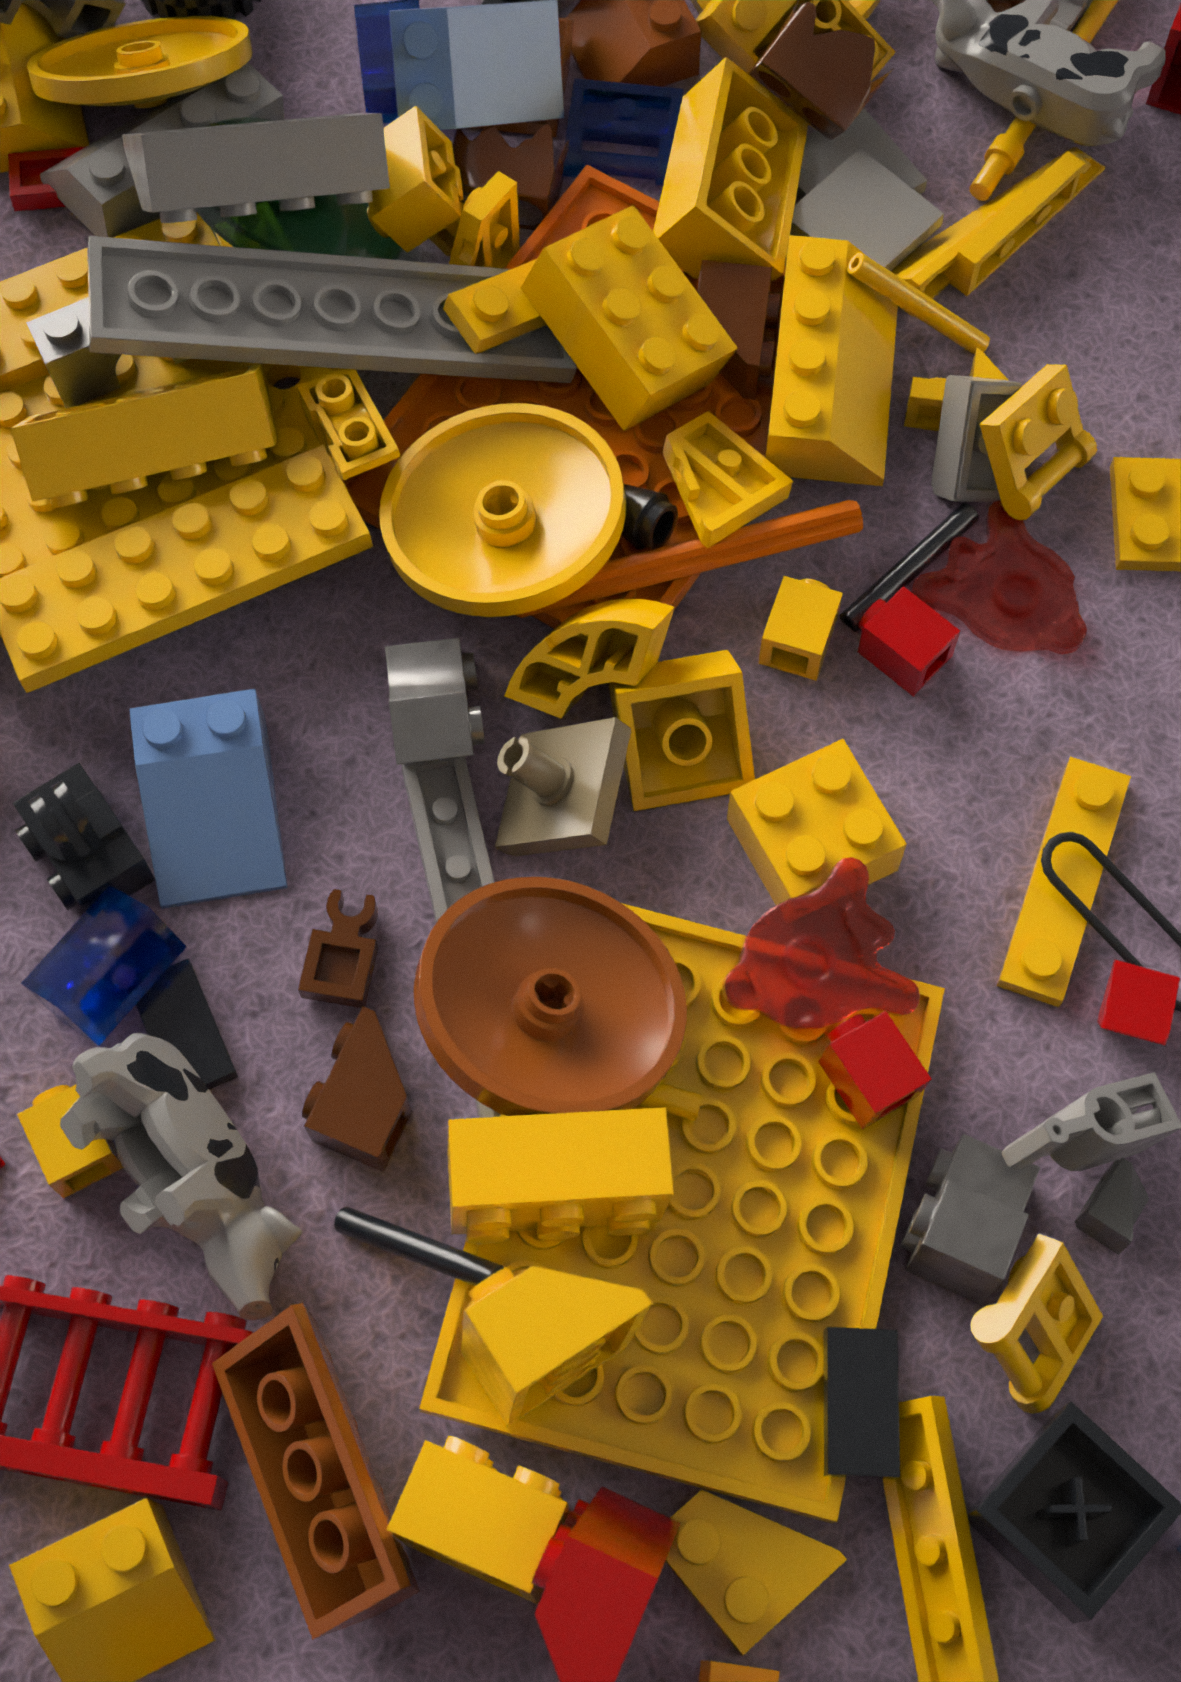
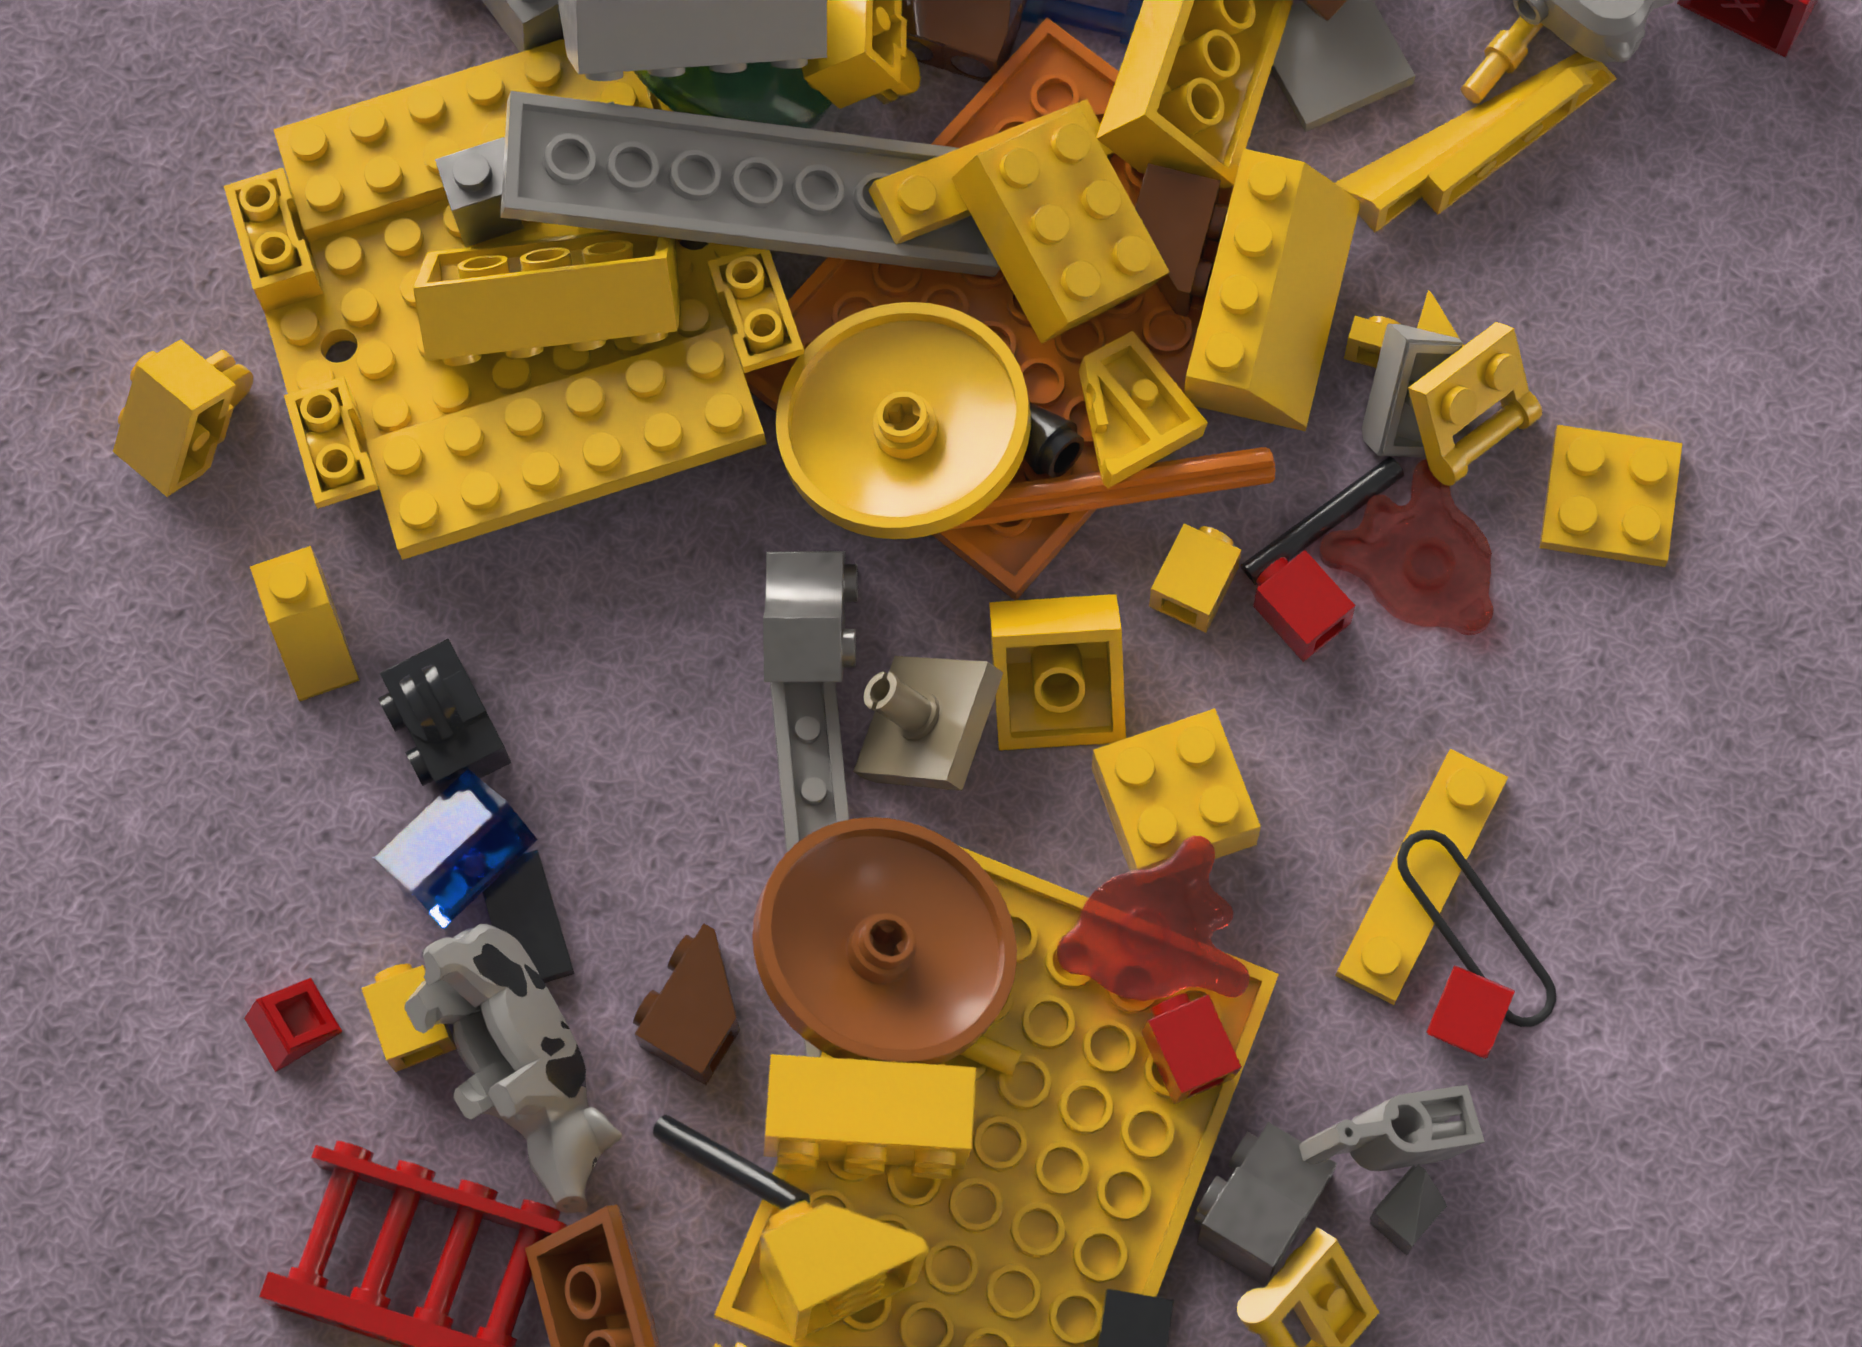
camera: 10 degrees right, 5 degrees up
medium blue slope [129,689,288,909] -> none
reddish brown plate [298,889,378,1008] -> none
yellow wing [449,171,520,269] -> none
yellow brick [504,598,675,719] -> none
light grey tile [790,148,944,271] -> none
yellow piece [847,252,990,355] -> none

